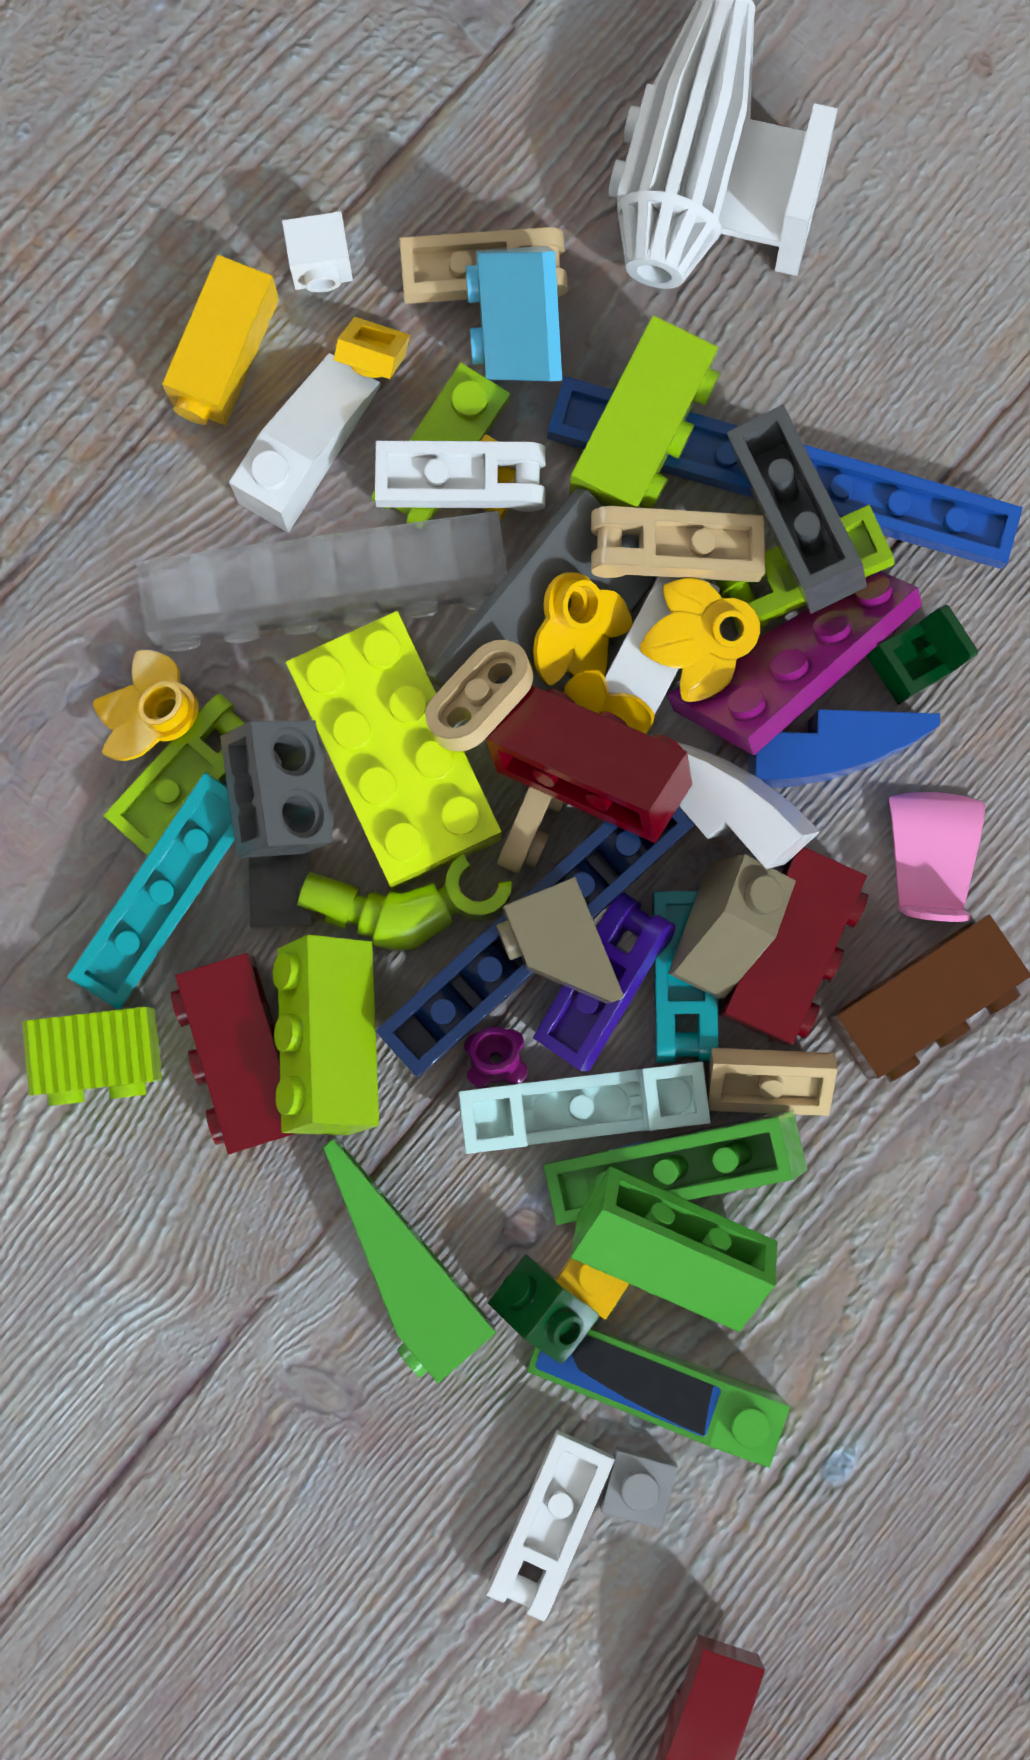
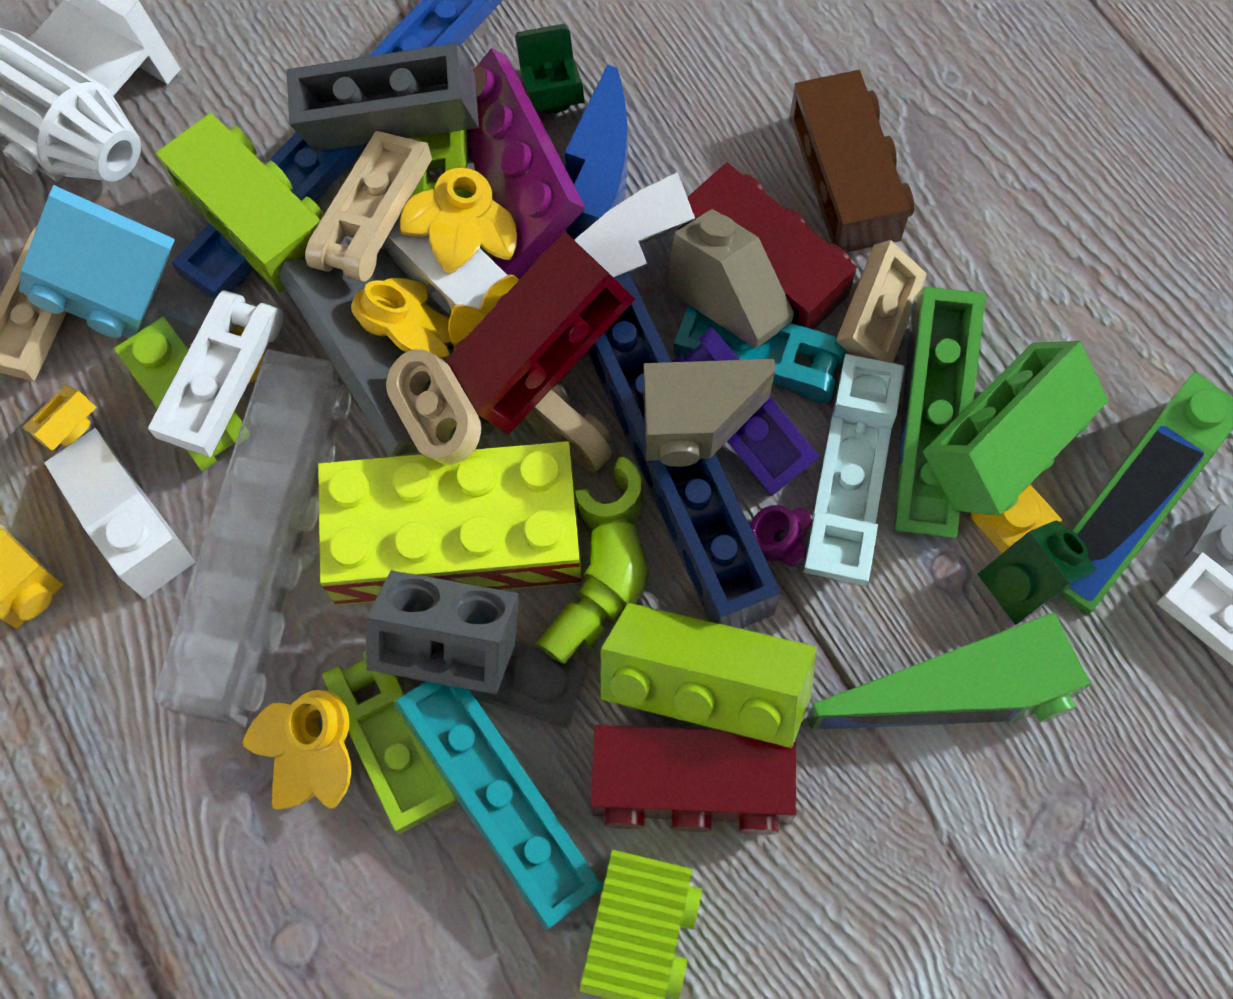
camera: 60 degrees left, 15 degrees down
bright pink piece [888,792,985,922] -> none

